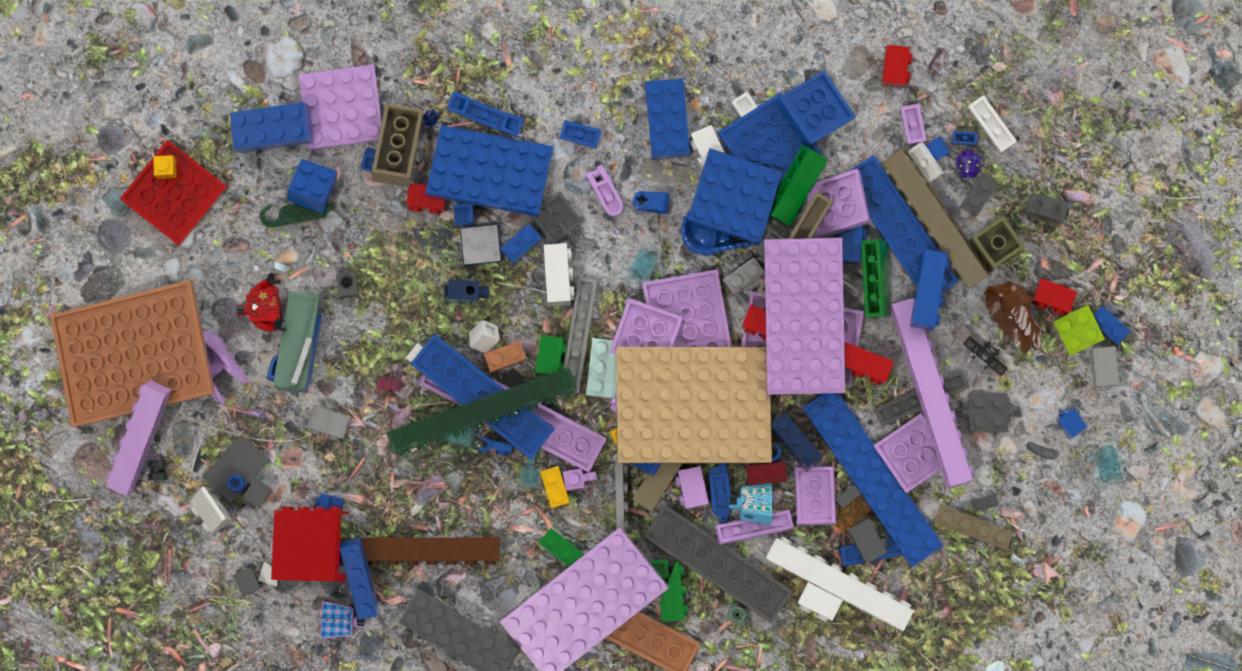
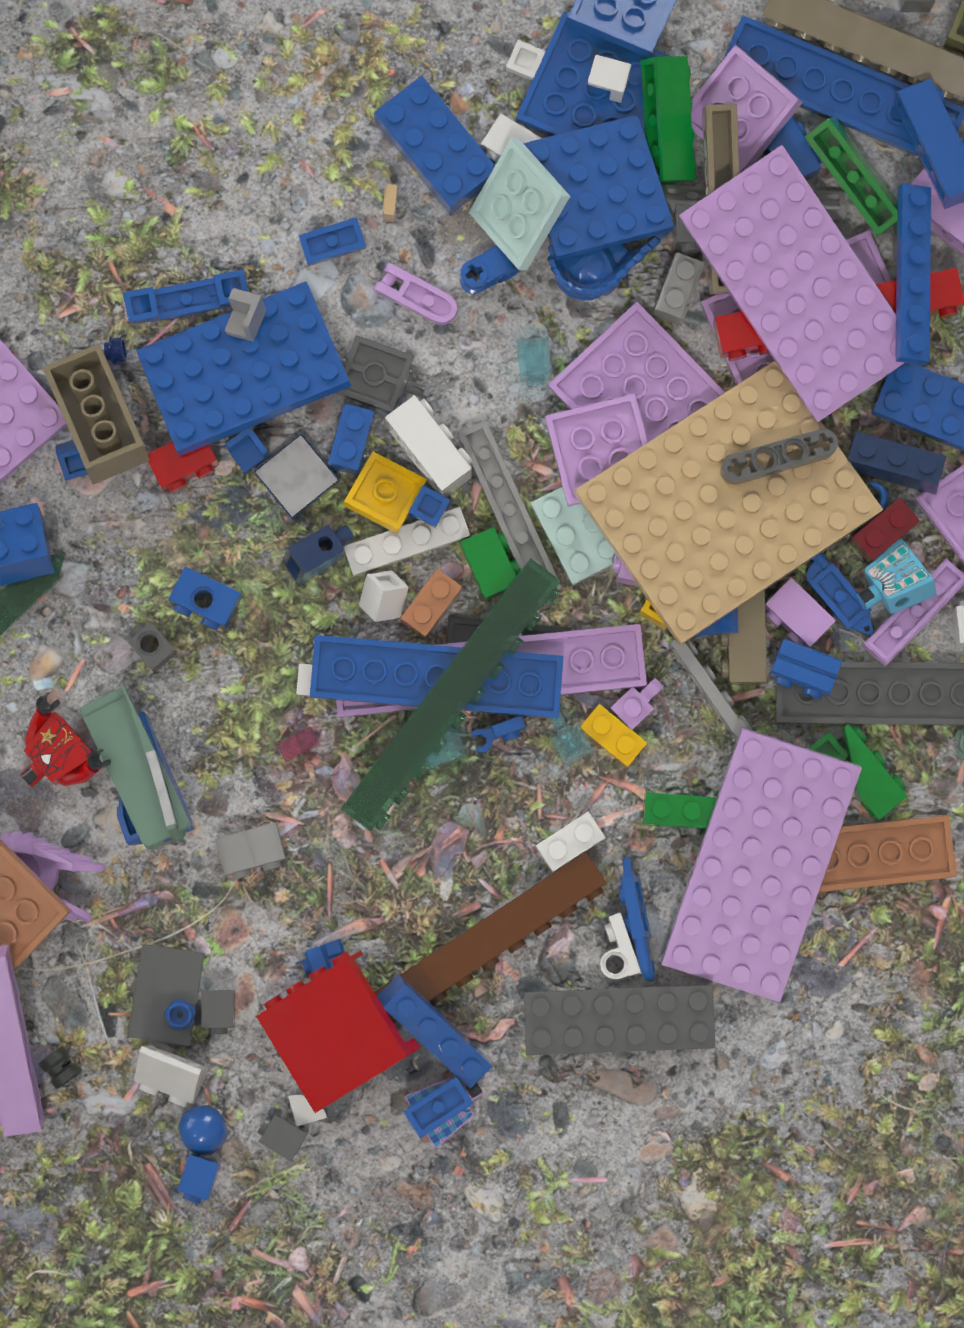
camera: 35 degrees left, 0 degrees up
none -> blue brick [168,566,243,631]
none -> blue brick [177,1153,221,1204]
none -> blue hair [179,1105,228,1156]
none -> light grey panel [225,288,267,342]
none -> yellow plate [343,451,427,534]
none -> white plate [344,507,470,577]
none -> tan tile [382,184,398,222]
none -> blue plate [403,1077,474,1138]
none -> blue panel [408,485,450,528]
none -> light aqua plate [469,139,570,270]
none -> white brick [535,812,605,873]
none -> white panel [588,55,631,103]
none -> white plate [599,913,641,980]
none -> blue plate [618,857,656,982]
none -> dark grey beam [720,429,838,485]
none -> blue brick [769,638,842,700]
none -> blue plate [896,183,931,366]

